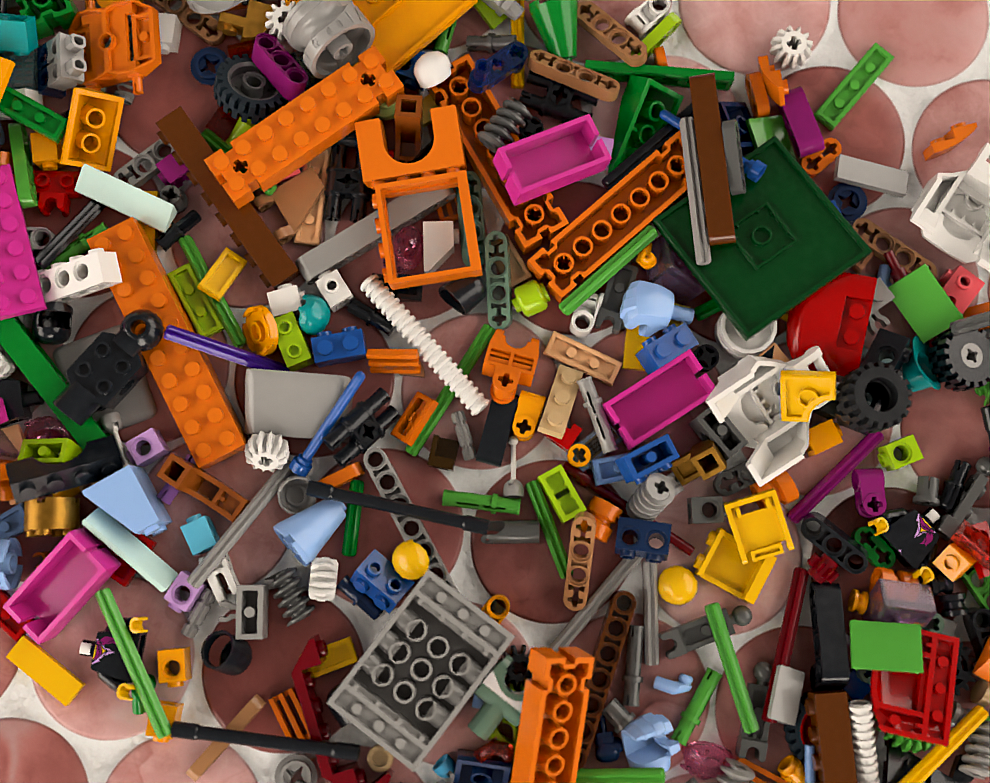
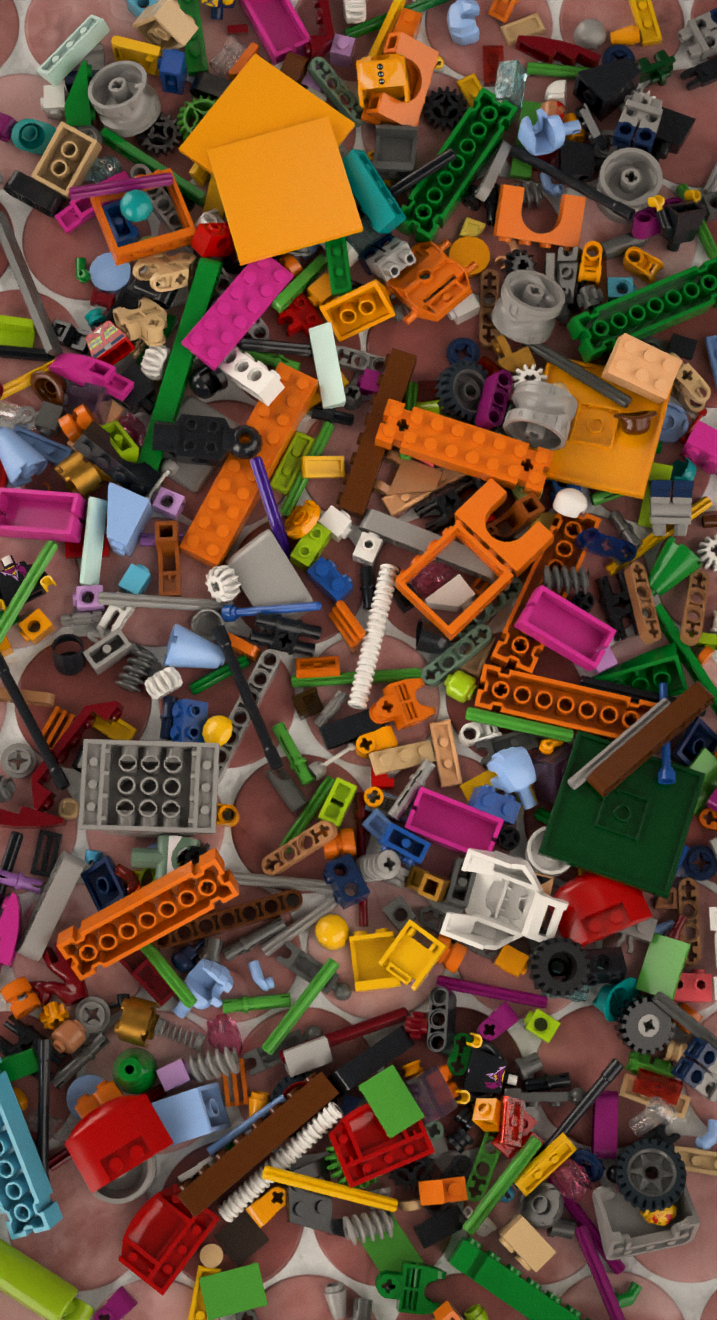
camera: 55 degrees right, 5 degrees down
teal hair [298,294,331,335] -> none
dark grey beam [722,119,746,196] -> none
yellow tile [780,370,836,422] -> none

